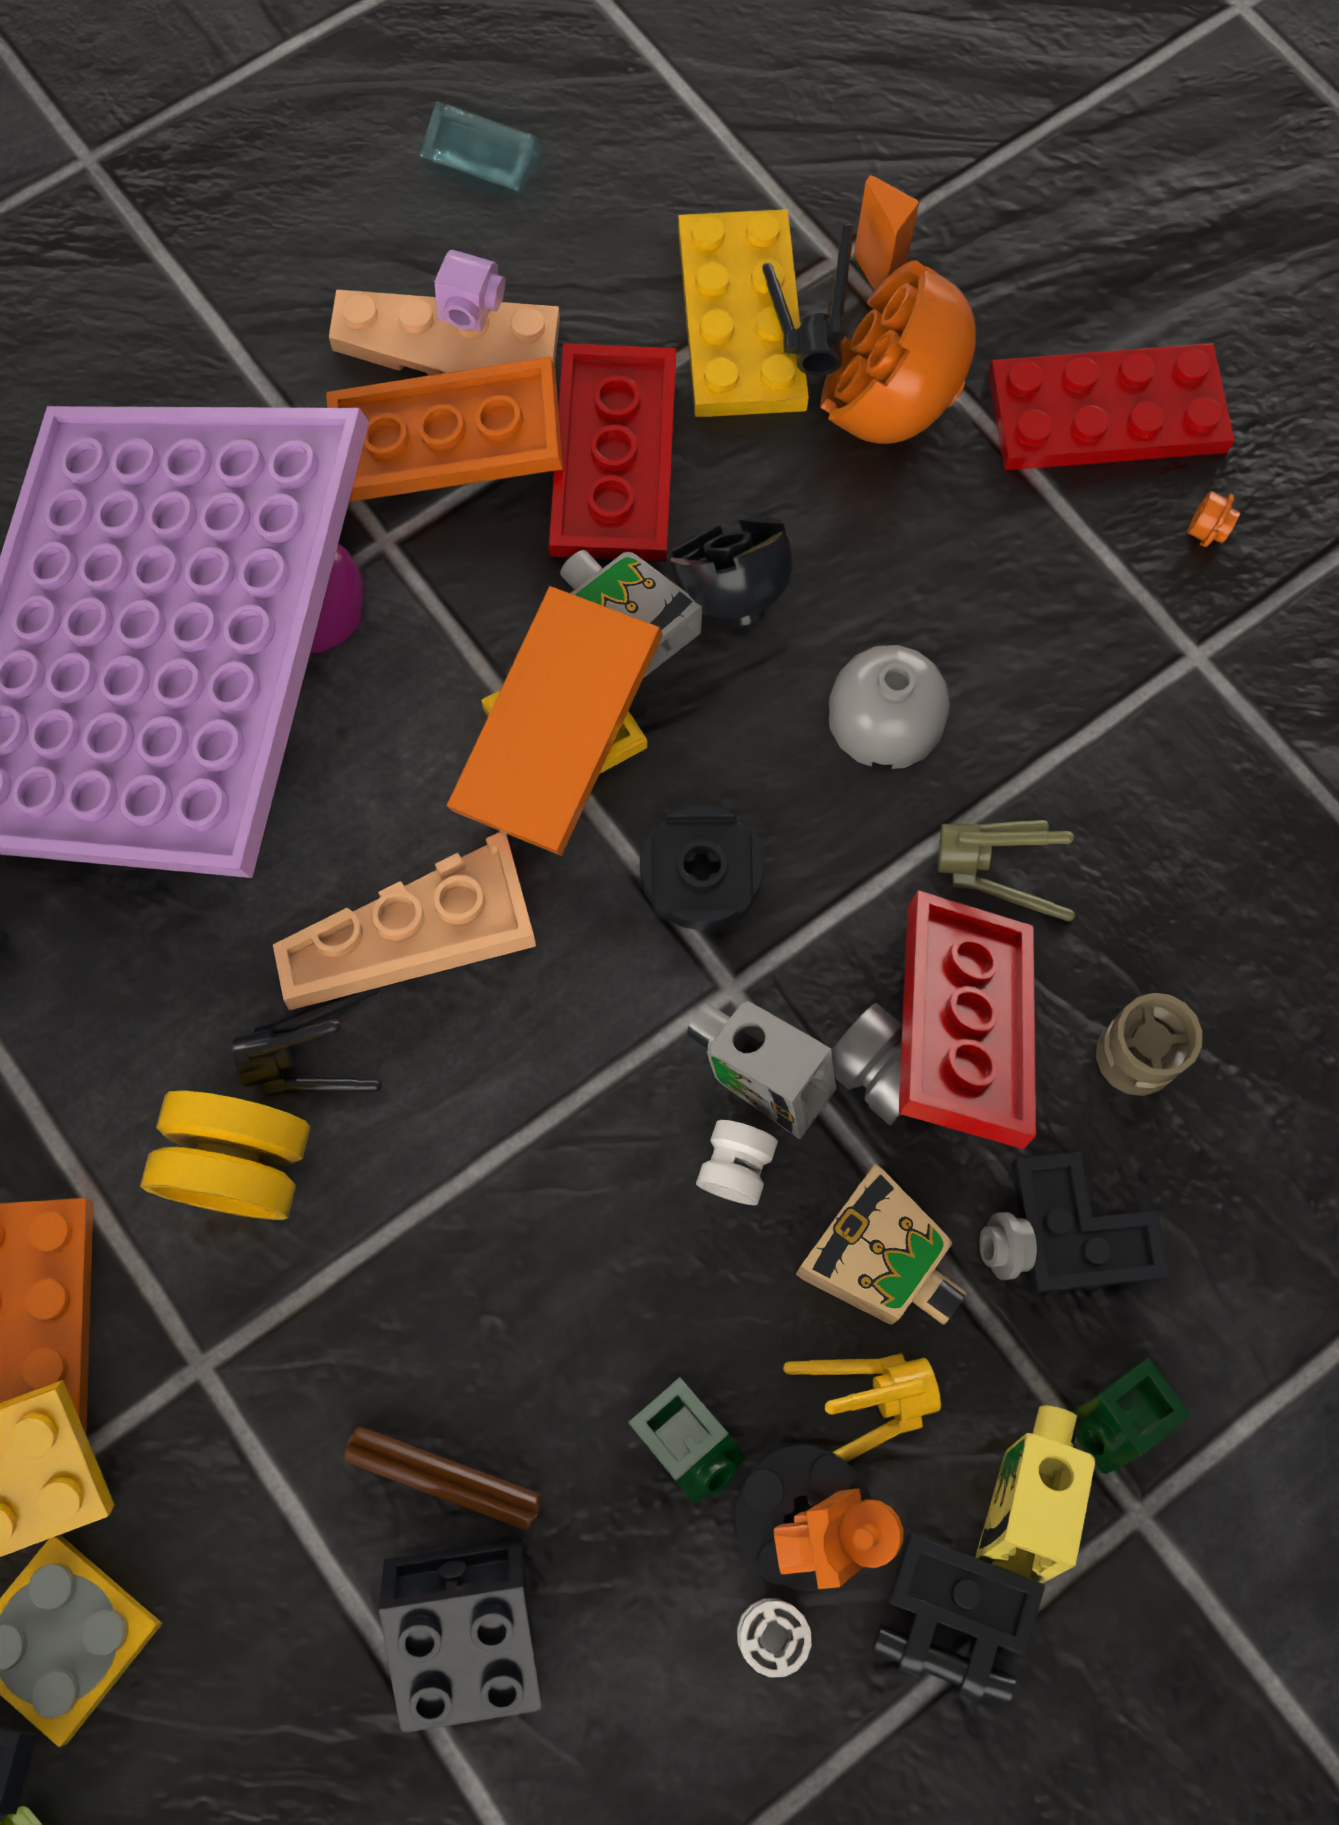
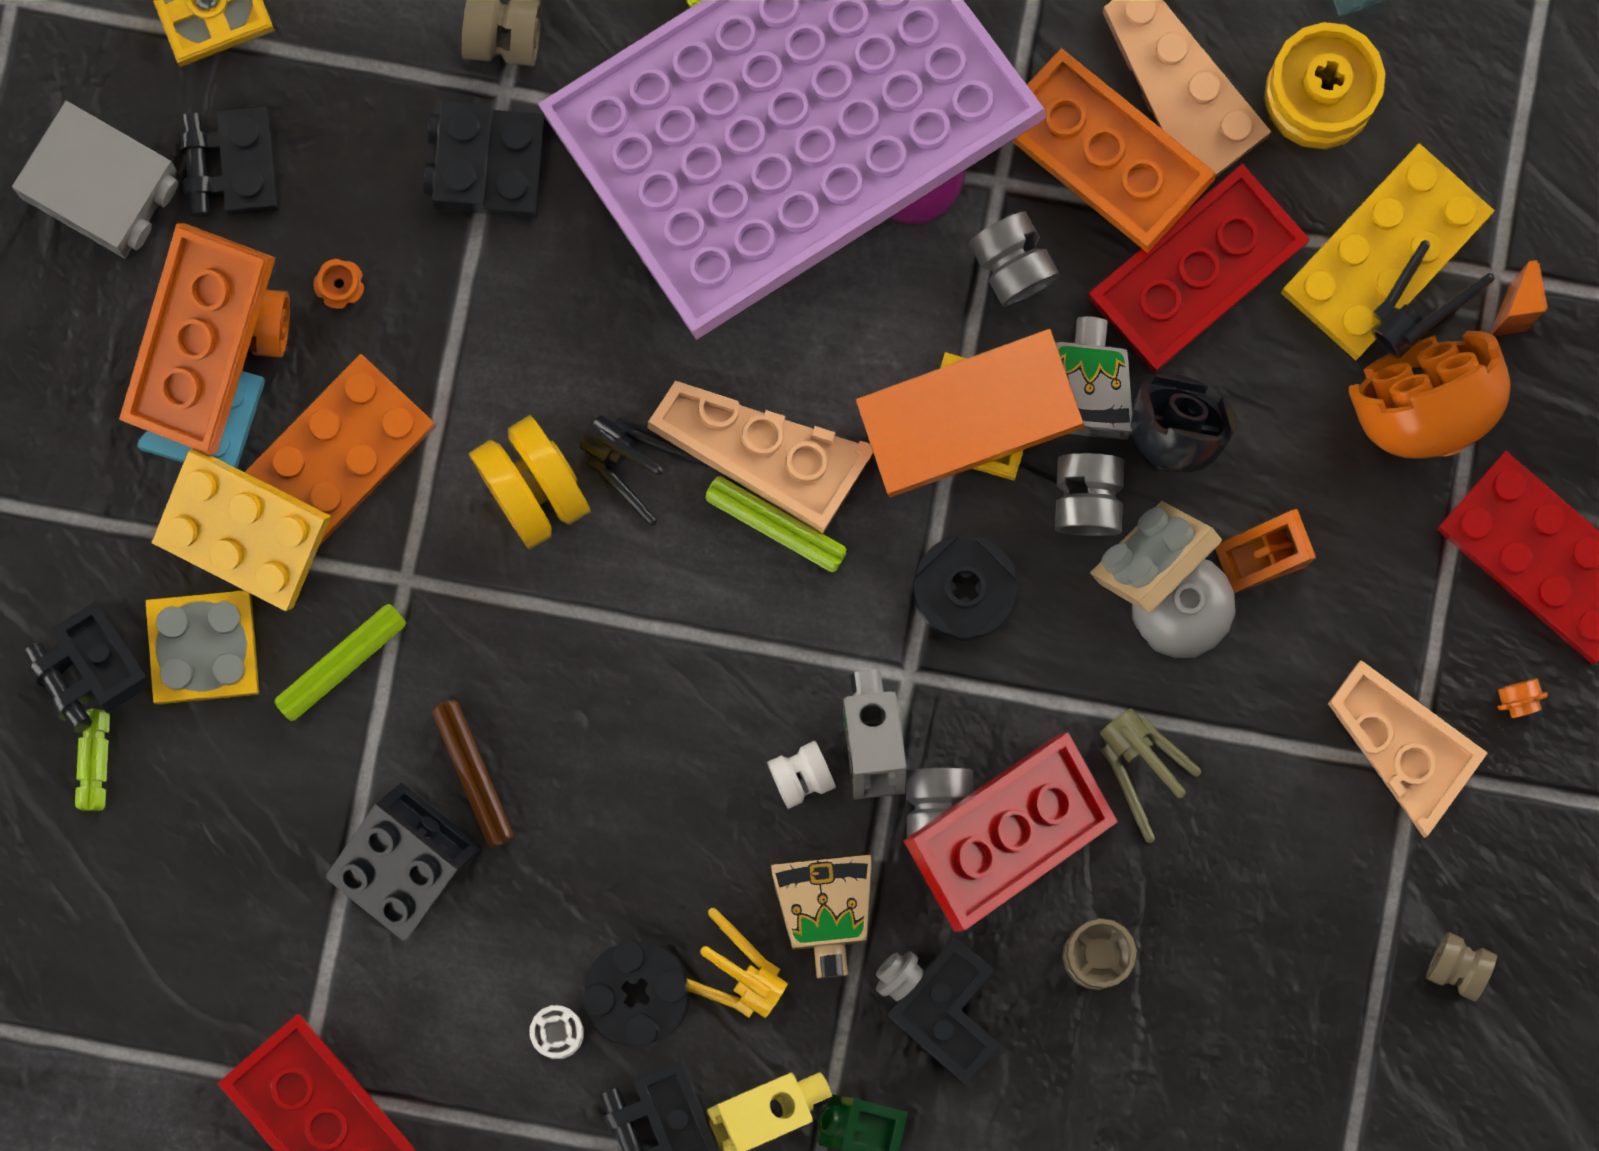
camera: 45 degrees right, 10 degrees up
lavender plate [434,249,505,332] -> none
bracket [628,1377,745,1504] -> none
orange hips [774,1488,904,1589] -> none
none -> lime axle [274,604,406,721]
none -> lime axle [705,476,847,572]
none -> flat silver wheel [968,211,1061,307]
none -> flat silver wheel [1055,453,1124,536]
none -> piece [1090,501,1222,614]
none -> orange slope [1215,509,1316,593]
none -> yellow wheel [1264,22,1385,150]
none -> light nougat wing [1328,660,1487,838]

